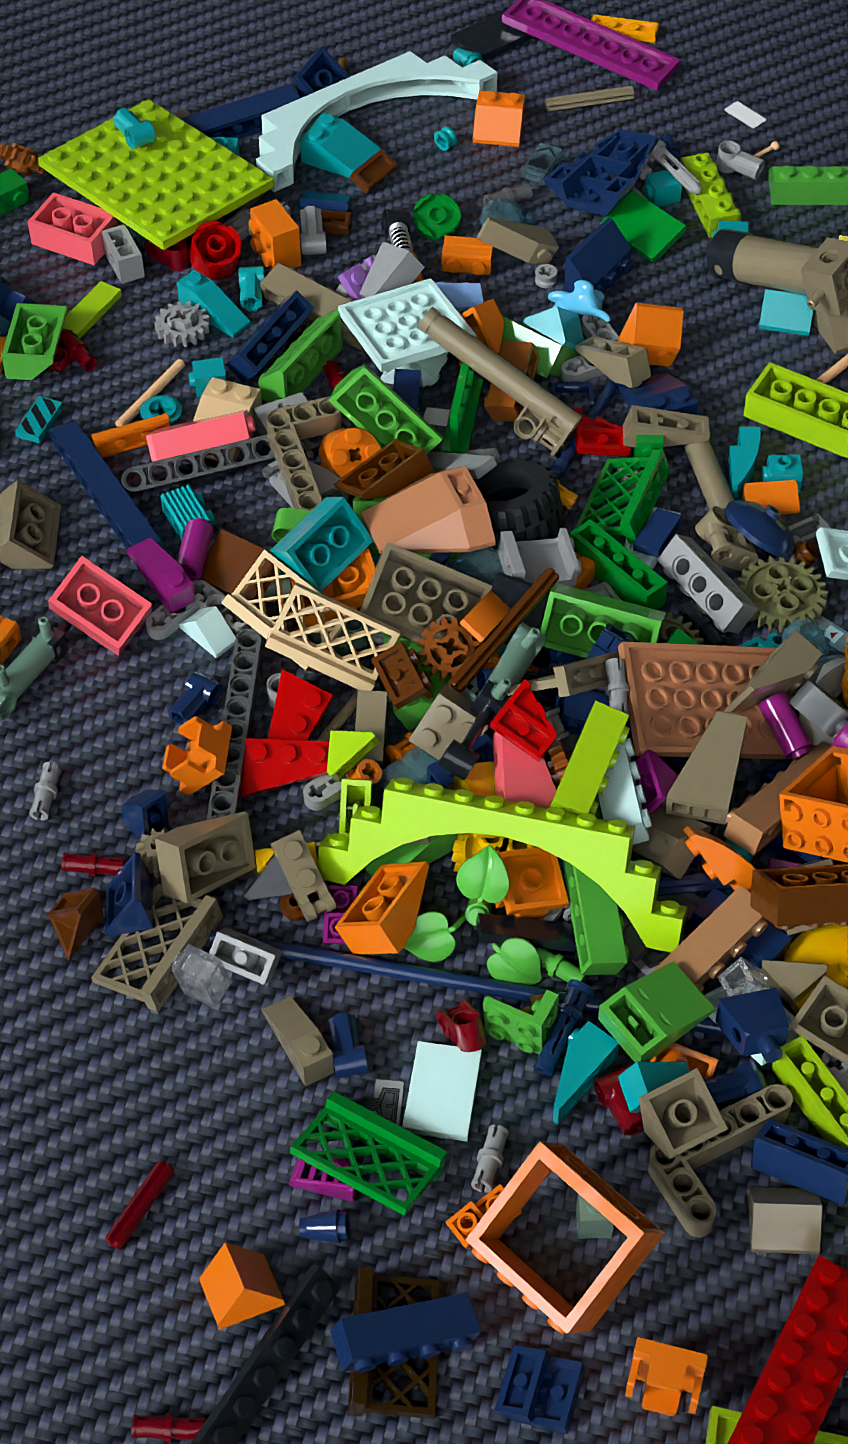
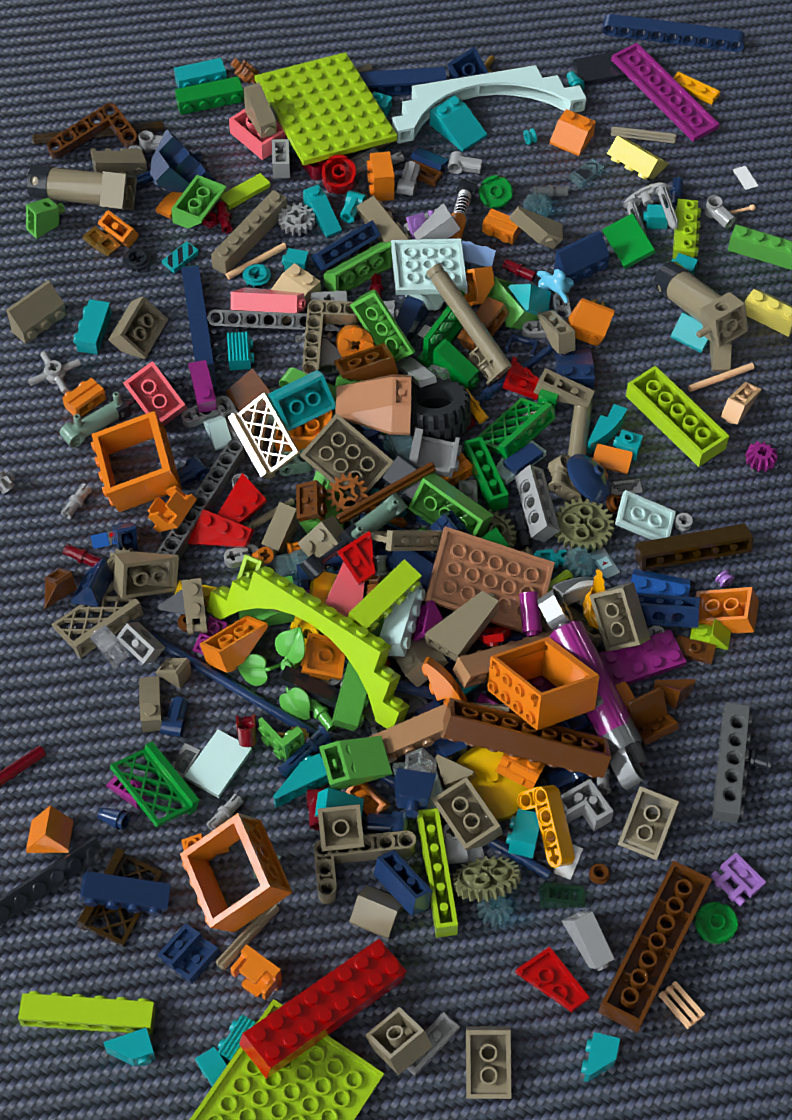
camera: 20 degrees right, 5 degrees up
orange tile [91,413,171,458] -> none
teal piece [113,108,156,149] -> none
magenta brick [177,518,213,580] -> none
tan fence [265,582,401,691] -> none
lime slope [327,731,381,782] -> none
reddish brown tile [349,149,398,194] -> none
orange slope [460,590,511,643] -> none
light grey bush [535,264,557,288] -> none
dark blue wedge [544,129,658,216] -> none
light grey pin [605,658,630,719] -> none
dark tan slope [724,630,823,712] -> none
none -> blue sticker [90,531,115,549]
none -> orange window [91,411,182,512]
none -> dark tan slope [155,658,192,689]
none -> dark tan brick [211,190,287,275]
none -> dark tan axle [216,904,279,970]
none -> dark tan slope [244,83,277,138]
none -> green slope [433,339,479,391]
none -> light grey piece [448,151,482,174]
none -> red wing [478,626,514,646]
none -> dark red axle [502,259,537,282]
none -> light yellow slope [607,136,669,180]

